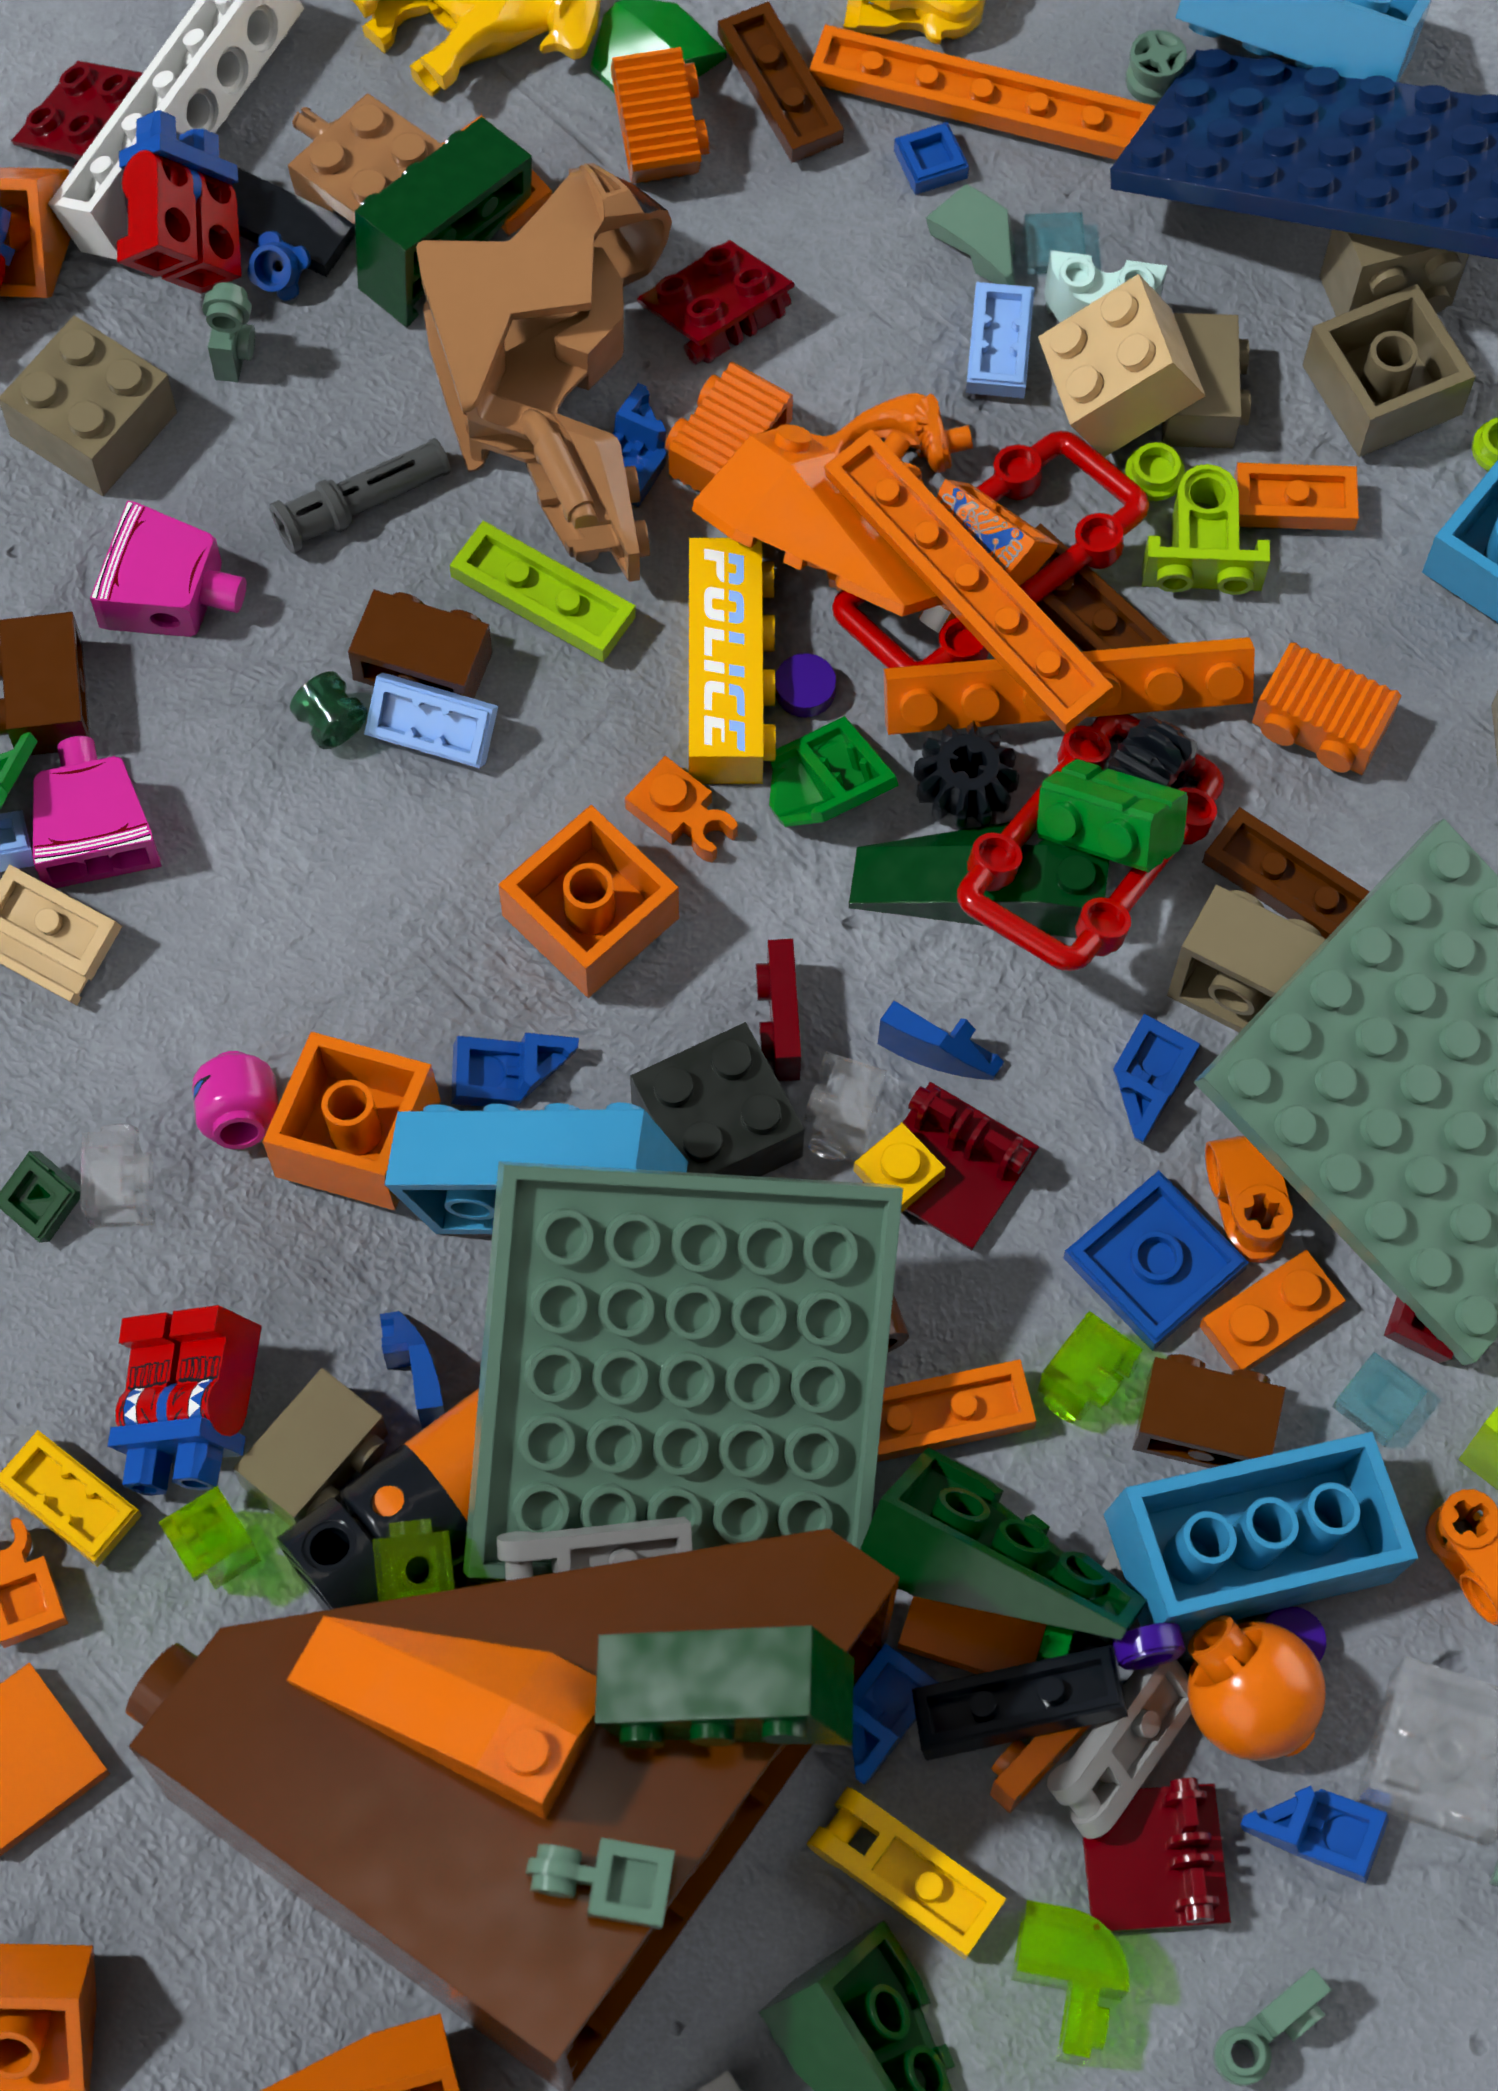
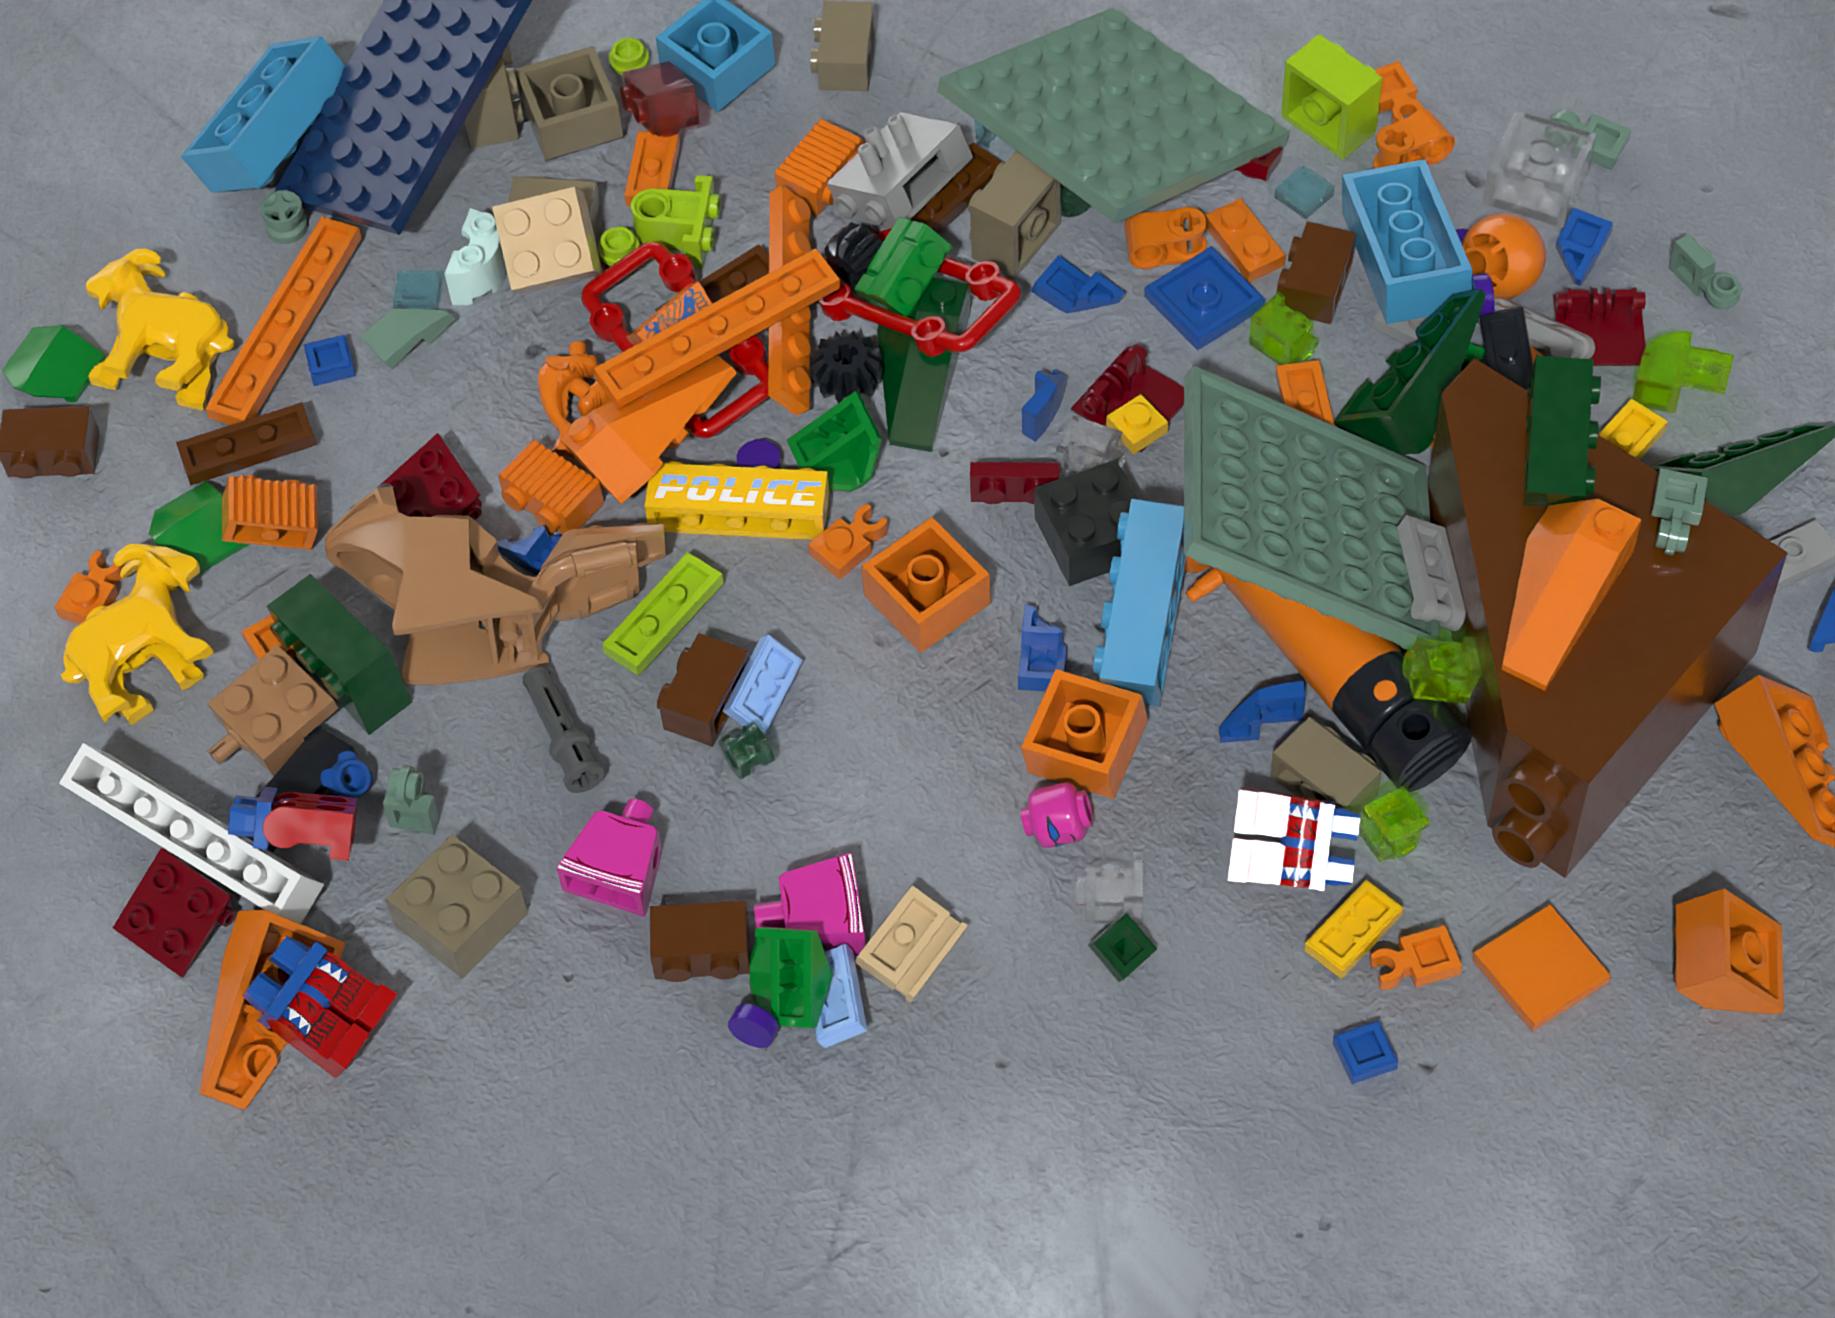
camera: 80 degrees left, 10 degrees down
light blue plate [966,282,1035,398] -> none
none -> clear red brick [620,61,700,137]
none -> light grey piece [826,112,973,228]

